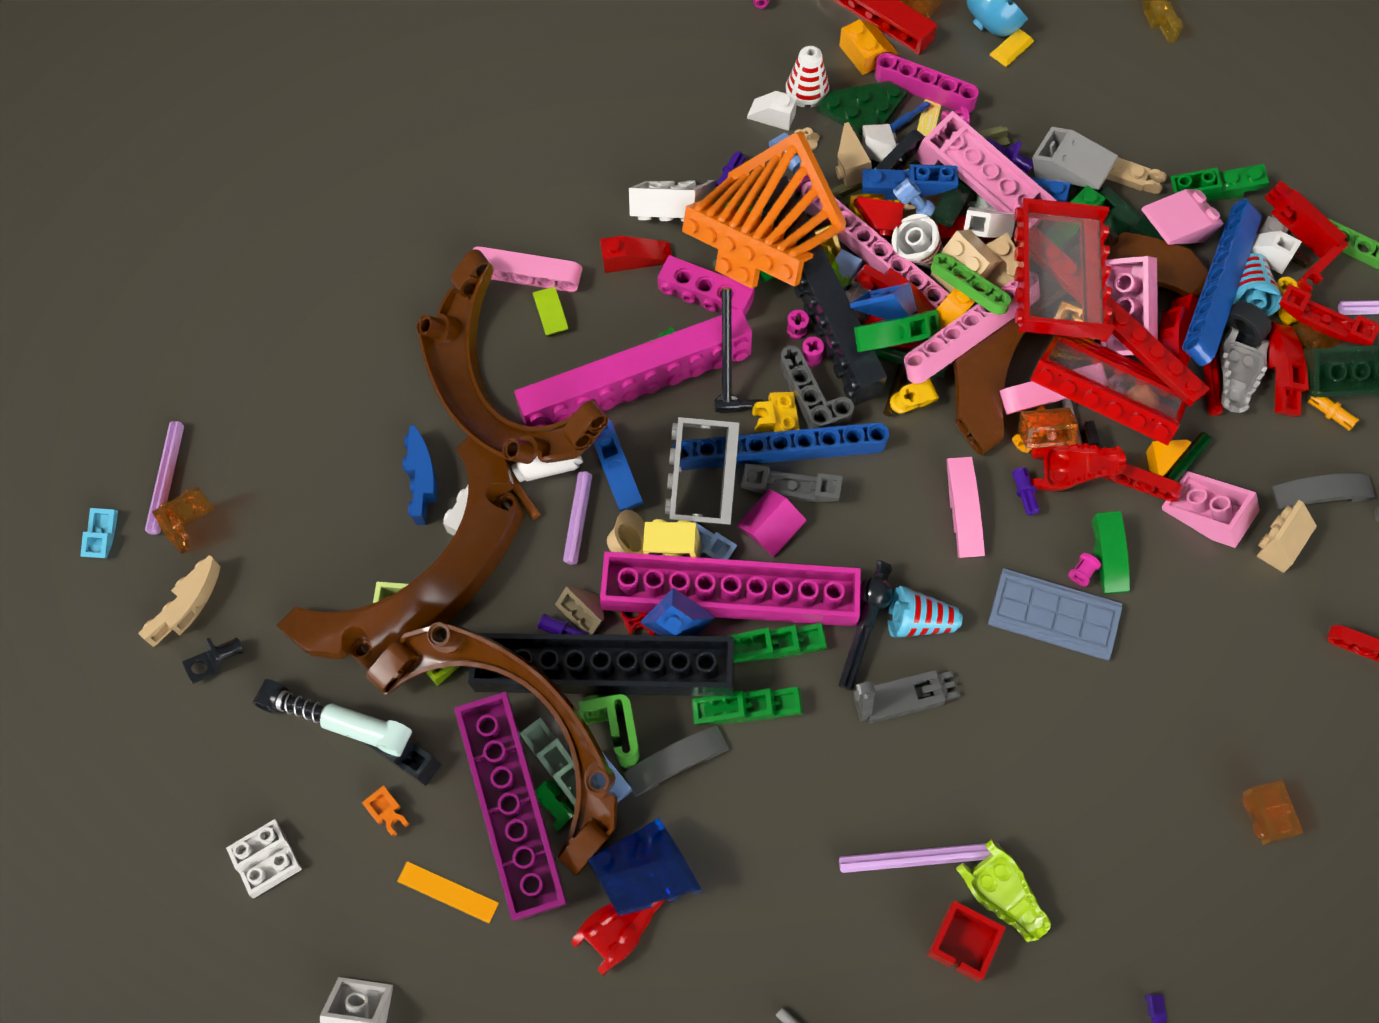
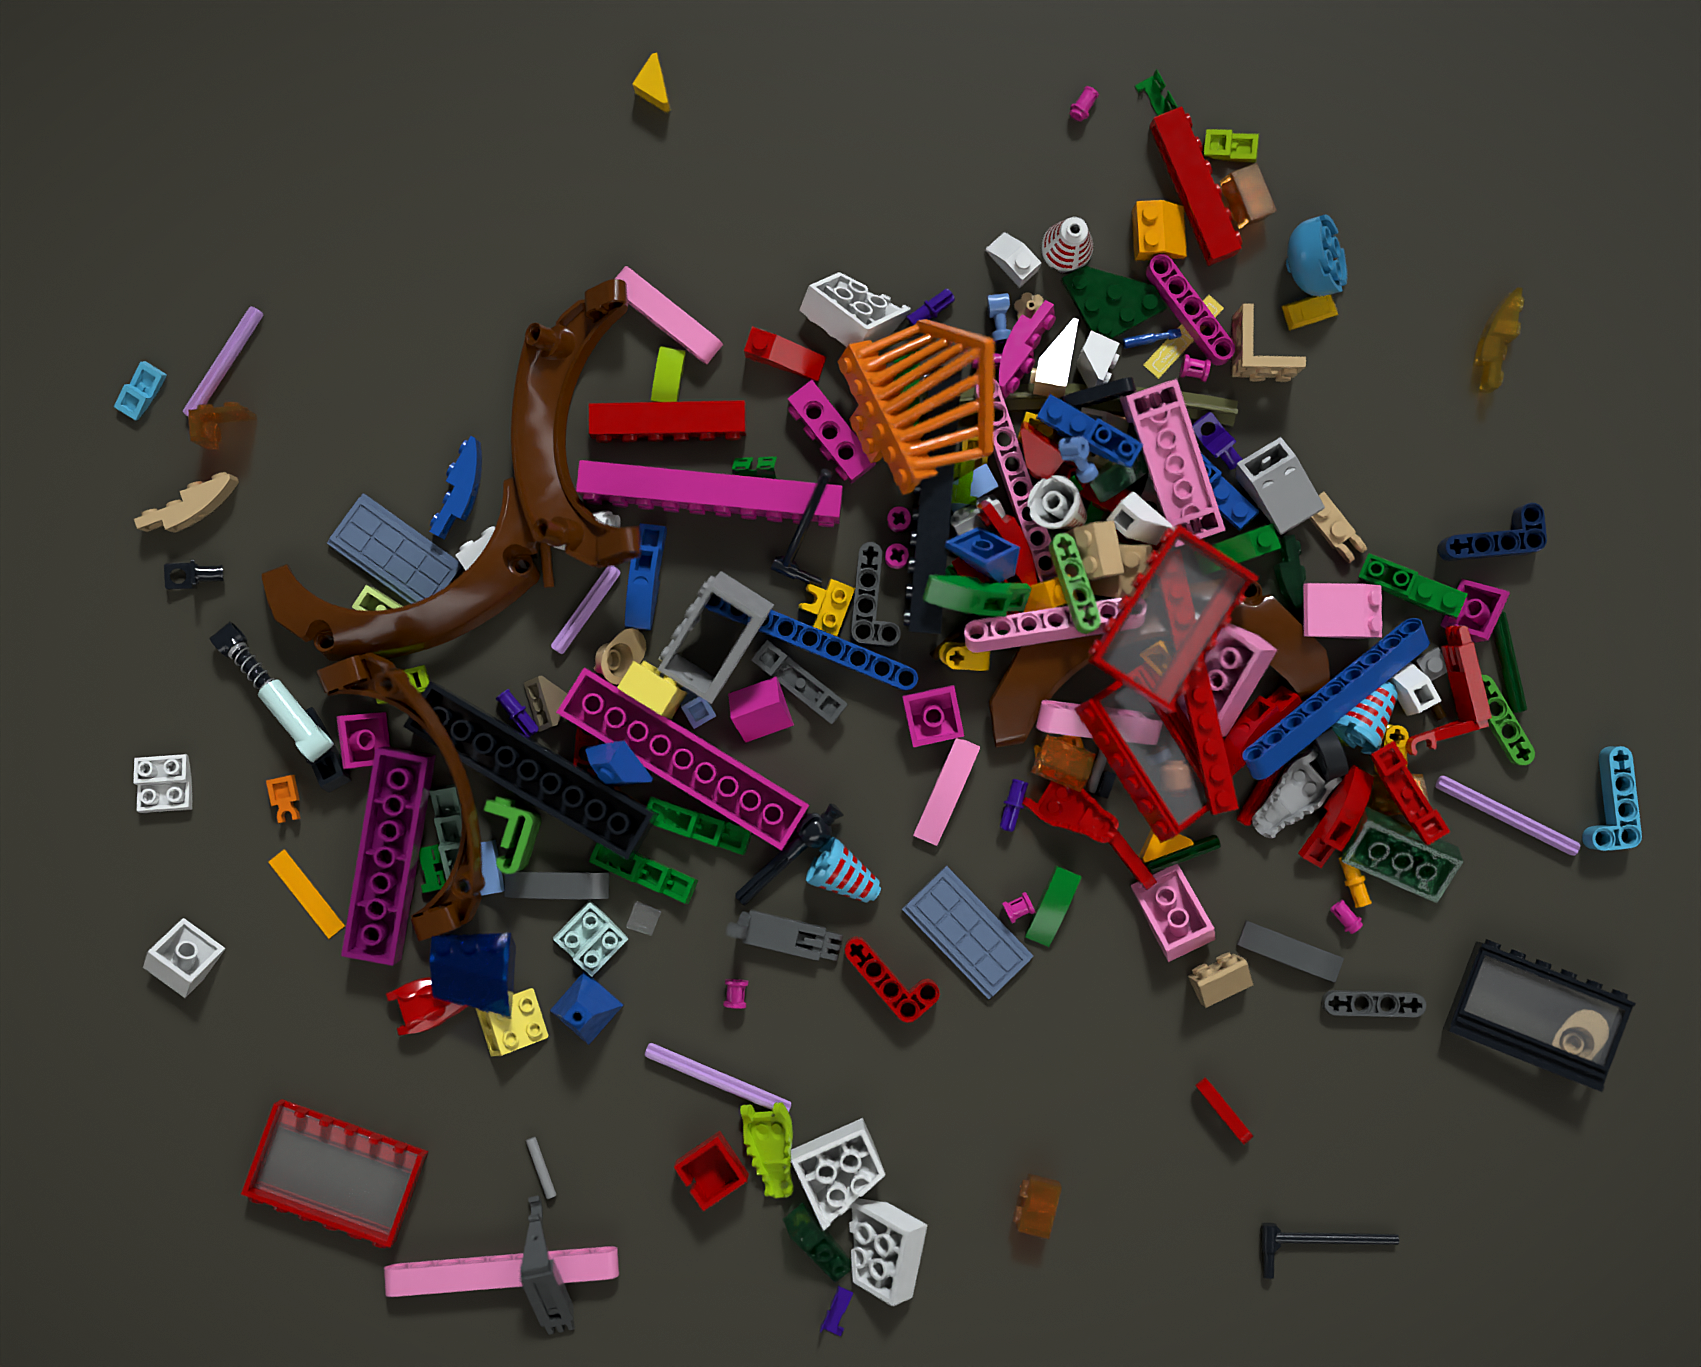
camera: 25 degrees right, 20 degrees up
none -> sand blue piece [327,493,463,604]
none -> dark pink slope [337,712,390,769]
none -> light yellow bracket [475,988,548,1056]
none -> blue slope [550,971,623,1045]
none -> light aqua slope [553,900,628,977]
none -> red brick [589,400,747,443]
none -> clear slope [626,902,661,936]
none -> yellow slope [632,53,670,112]
none -> dark pink bush [723,979,748,1008]
none -> clear green slope [783,1203,852,1283]
none -> white wedge [791,1118,885,1231]
none -> red beam [845,936,940,1023]
none -> white wedge [848,1198,927,1306]
none -> dark pink slope [902,685,964,747]
none -> dark pink slope [999,300,1056,400]
none -> tan bracket [1232,304,1306,382]
none -> dark pink pin [1330,900,1363,934]
none -> dark blue beam [1437,502,1547,561]
none -> dark pink slope [1441,579,1510,643]
none -> dark green axle [1493,612,1527,713]

